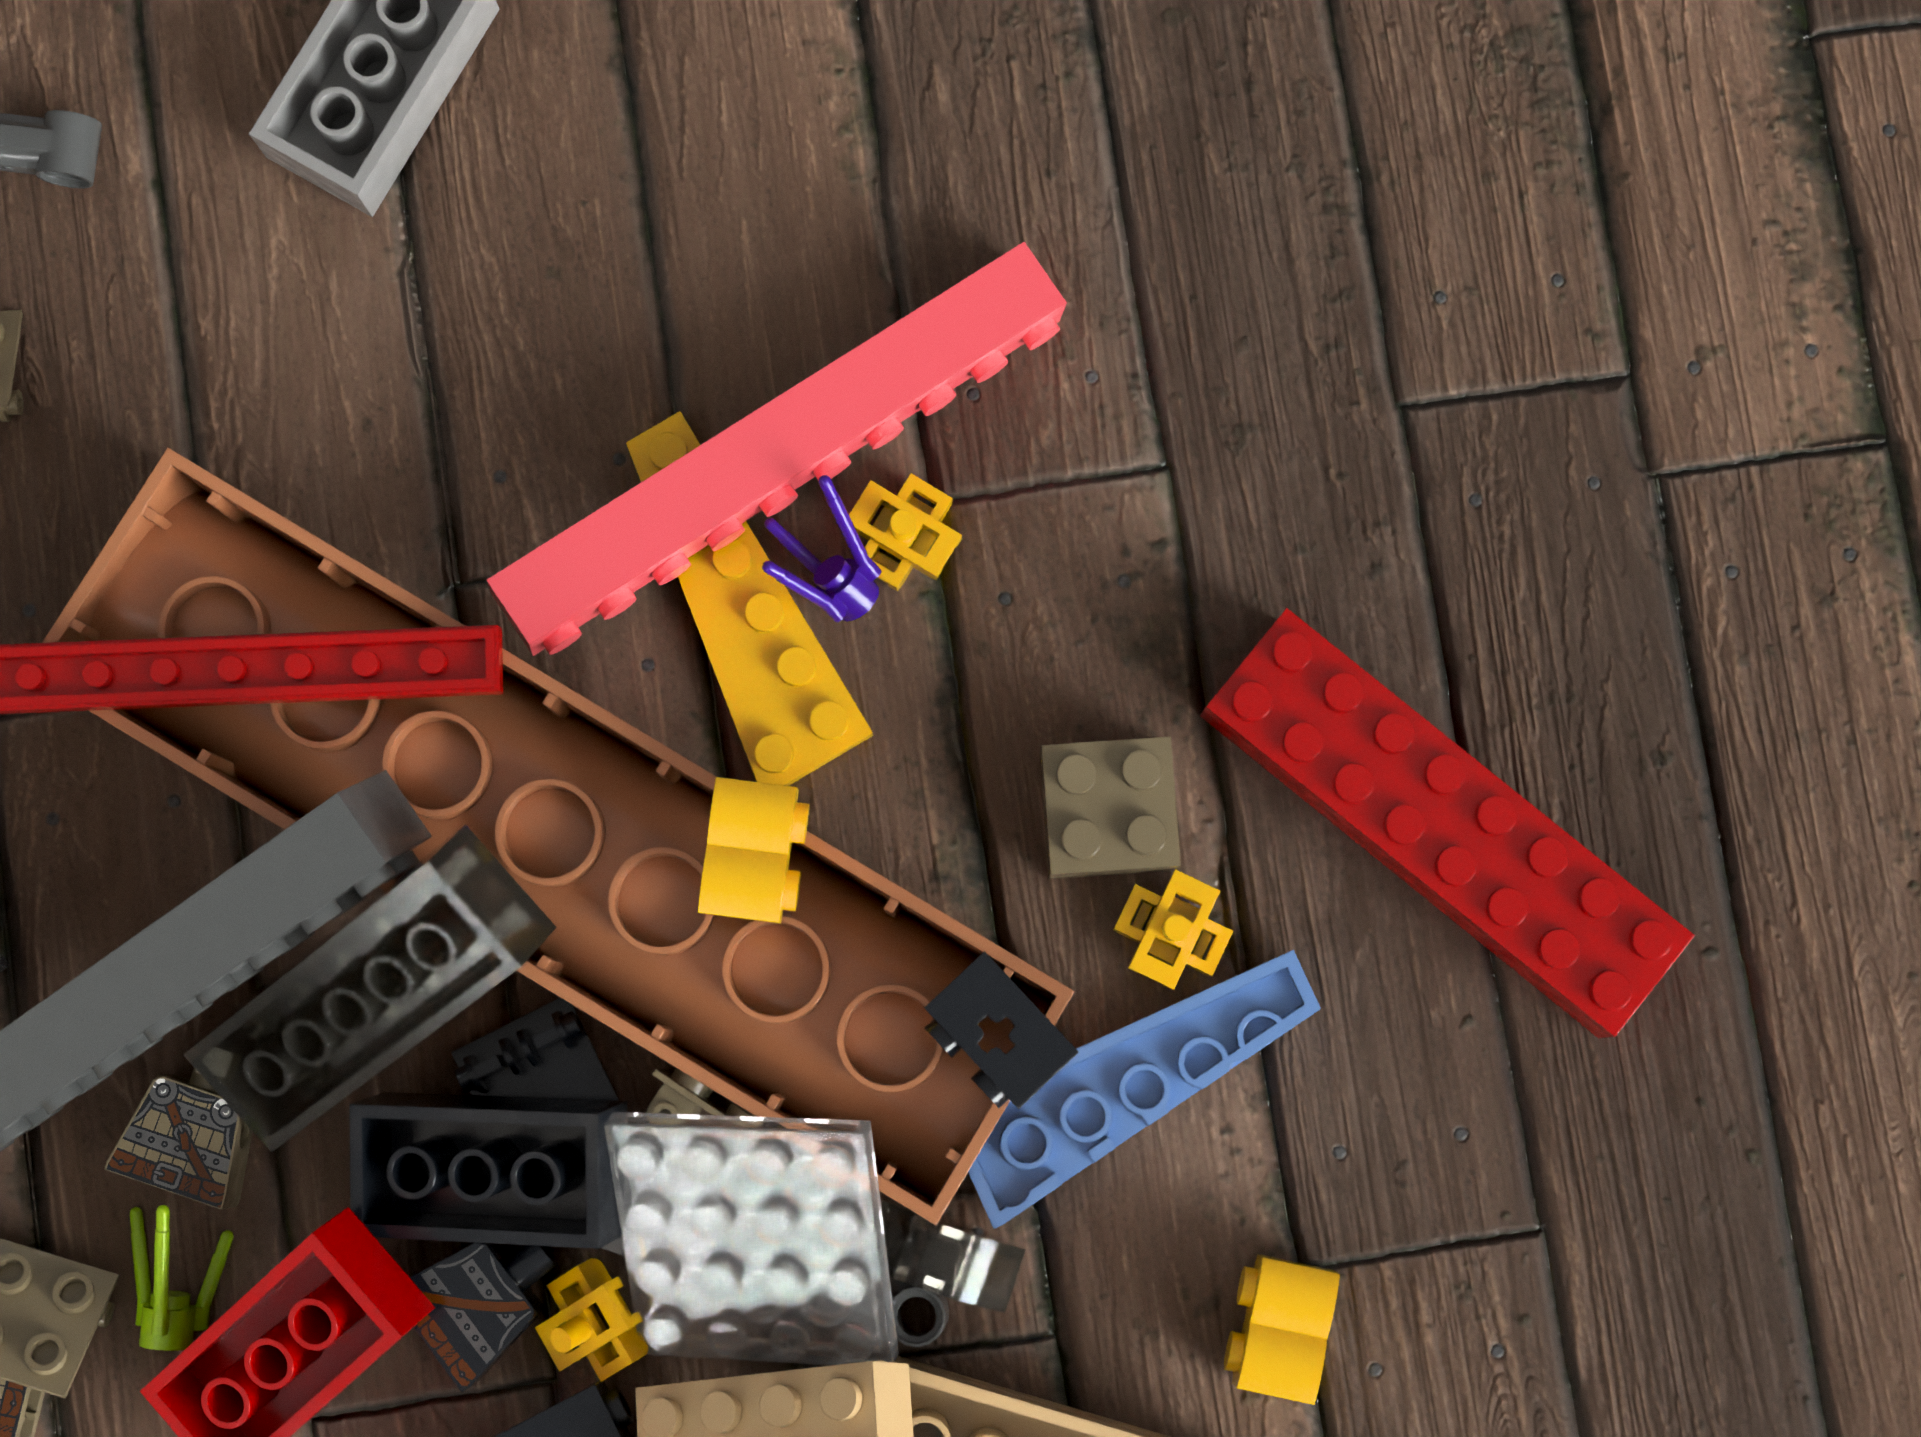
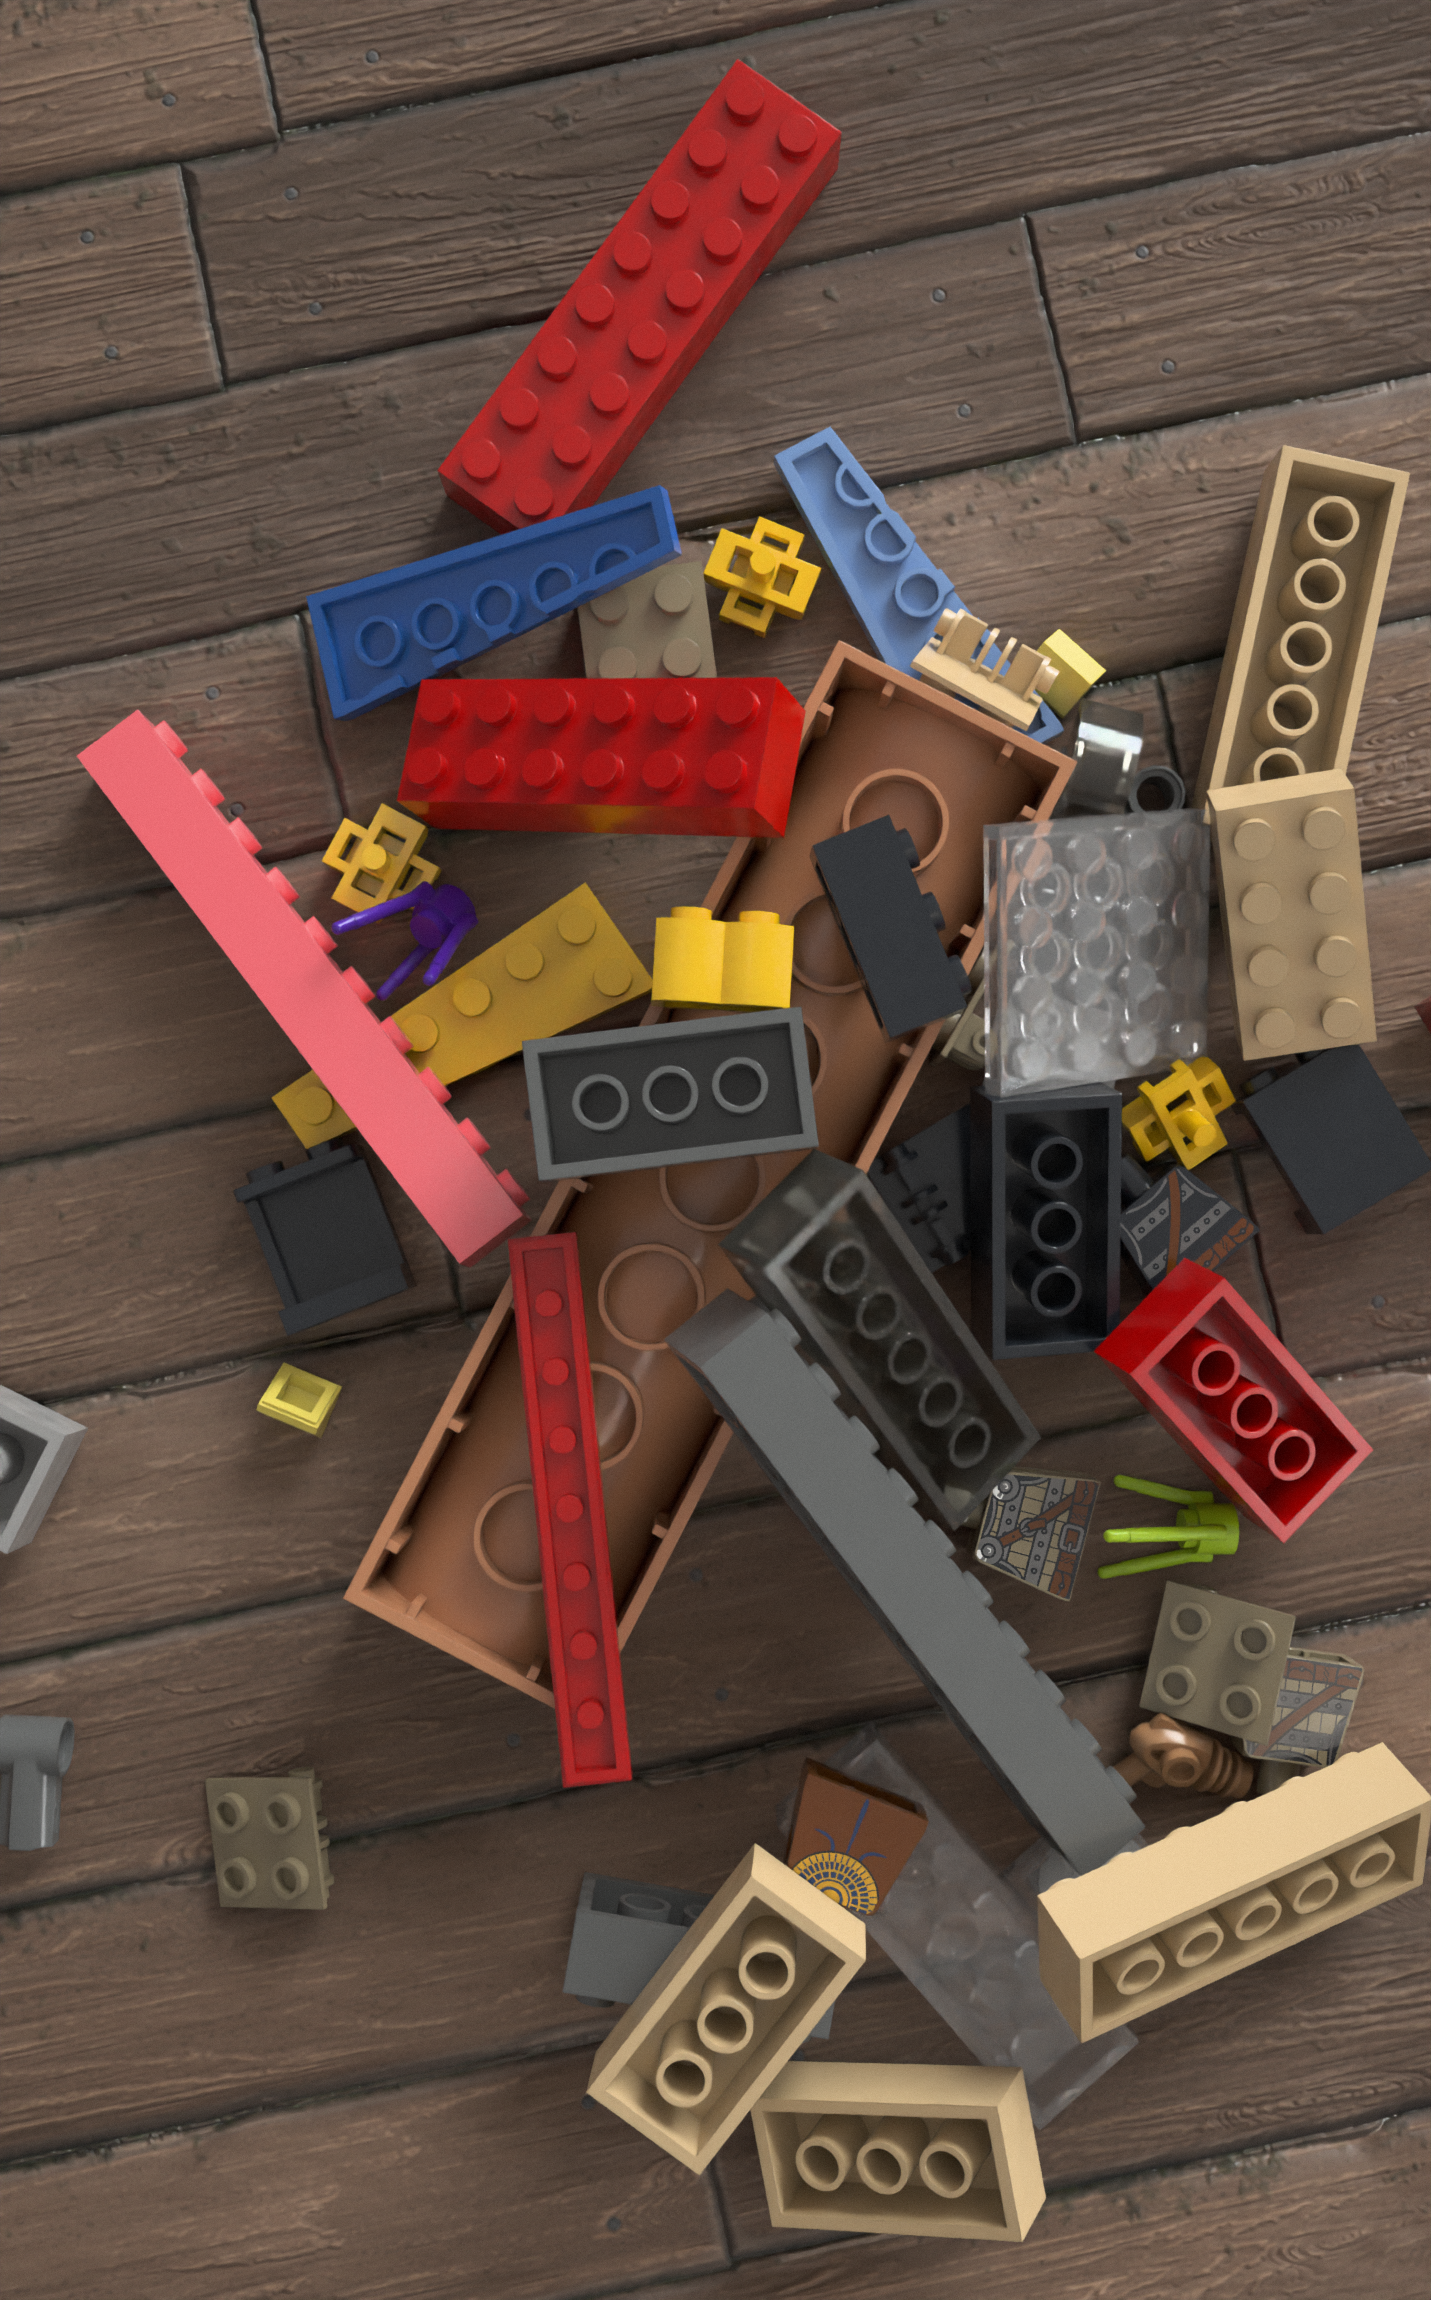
camera: 90 degrees left, 5 degrees up
black brick [924,951,1079,1109] -> none
yellow brick [1224,1254,1340,1405] -> none
none -> black panel [233,1137,417,1336]
none -> light yellow slope [256,1362,342,1438]
none -> blue wing [306,485,682,721]
none -> red brick [397,677,806,838]
none -> dark grey brick [522,1007,819,1182]
none -> black brick [809,815,972,1043]
none -> tan hinge [910,608,1059,731]
none -> light yellow slope [1035,629,1106,719]

